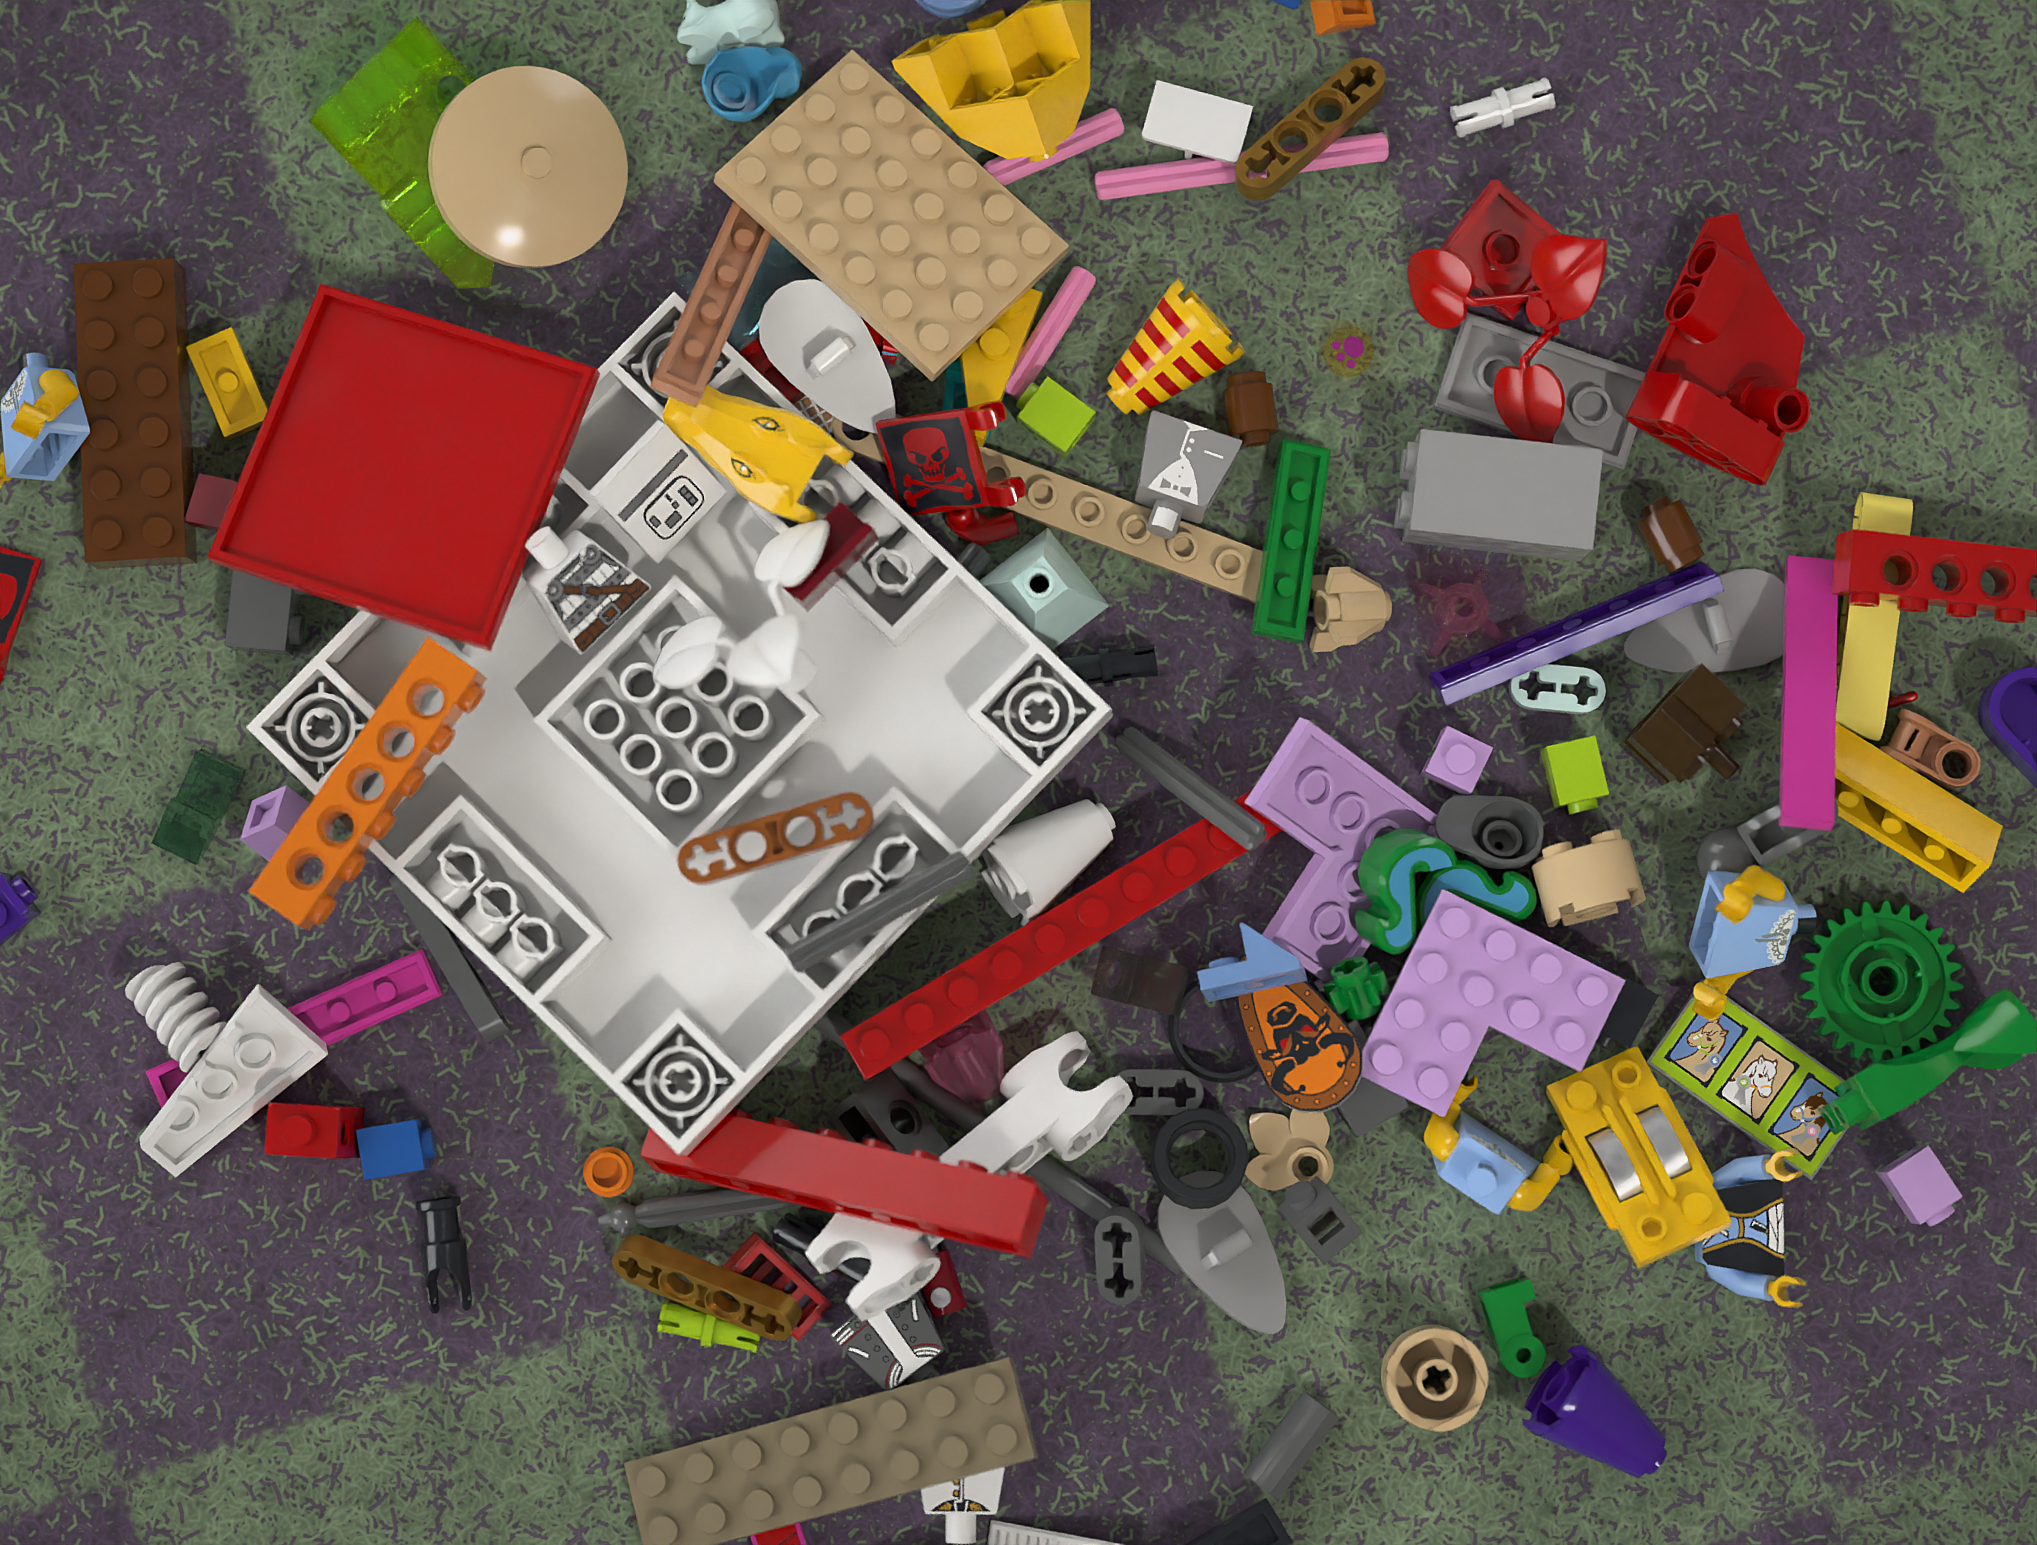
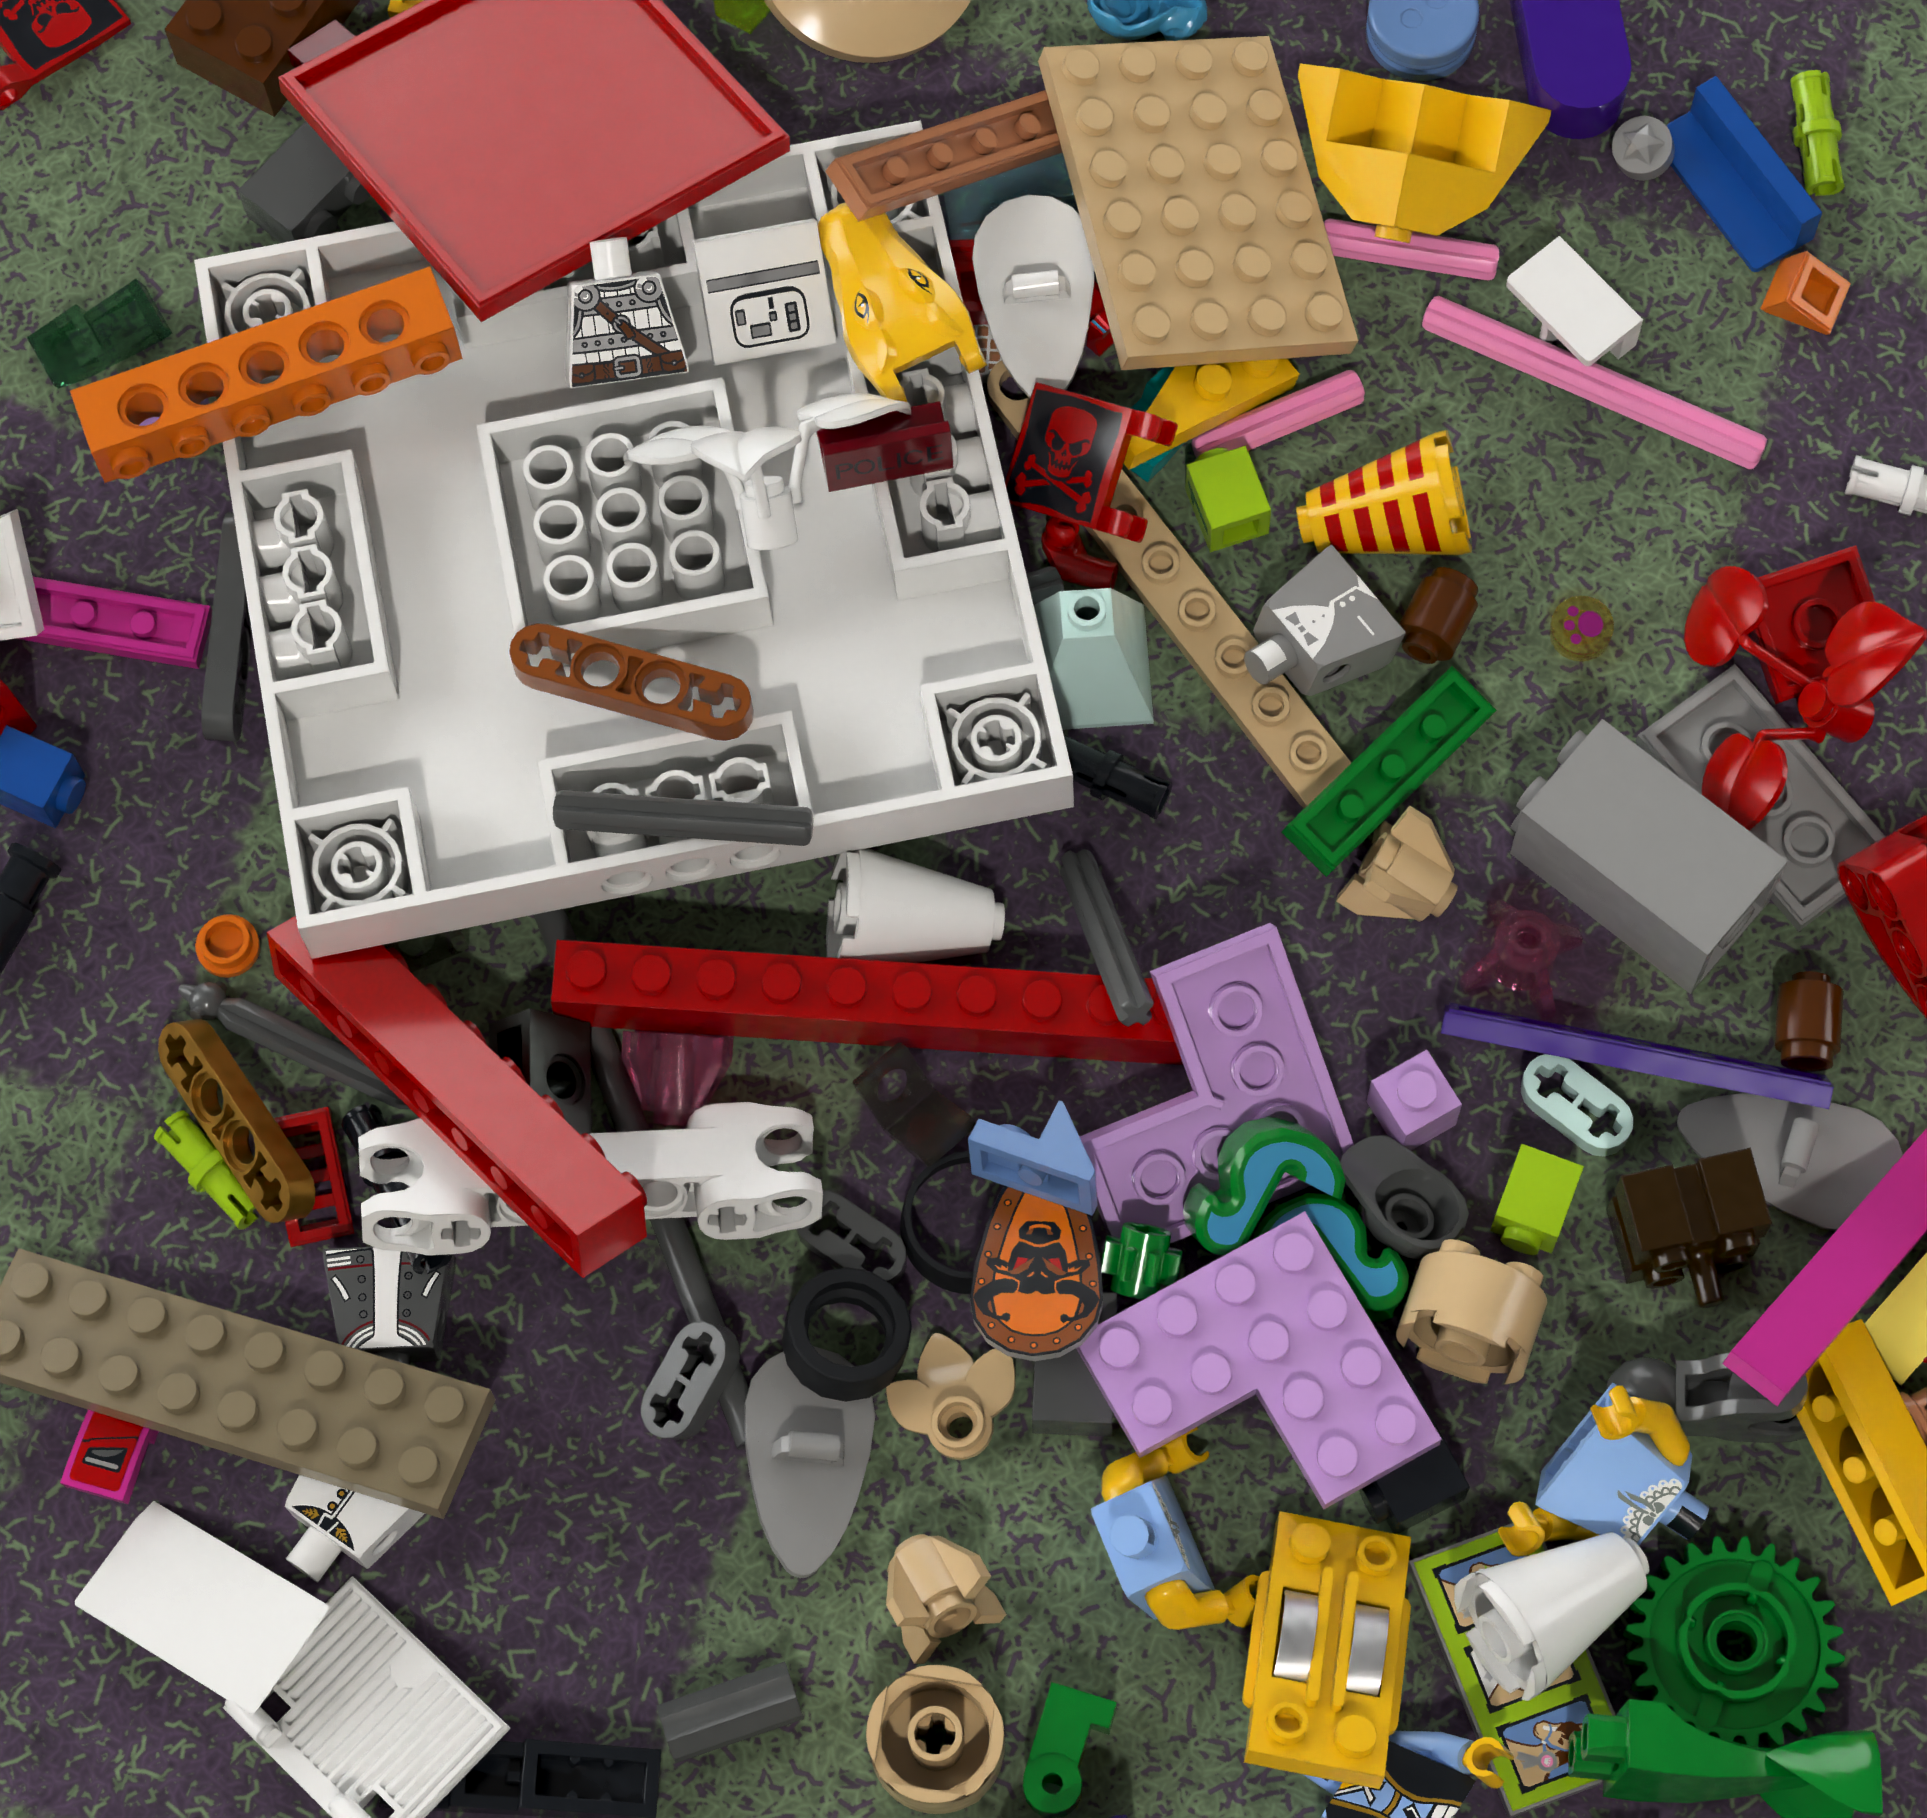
camera: 35 degrees right, 15 degrees down
dark red piece [922,1246,968,1318] -> none
pearl gold beam [1235,57,1386,201] -> none
dark grey brick [1278,1176,1363,1265] -> none
none -> tan brick [886,1534,1007,1664]
none -> white cone [1454,1532,1649,1701]

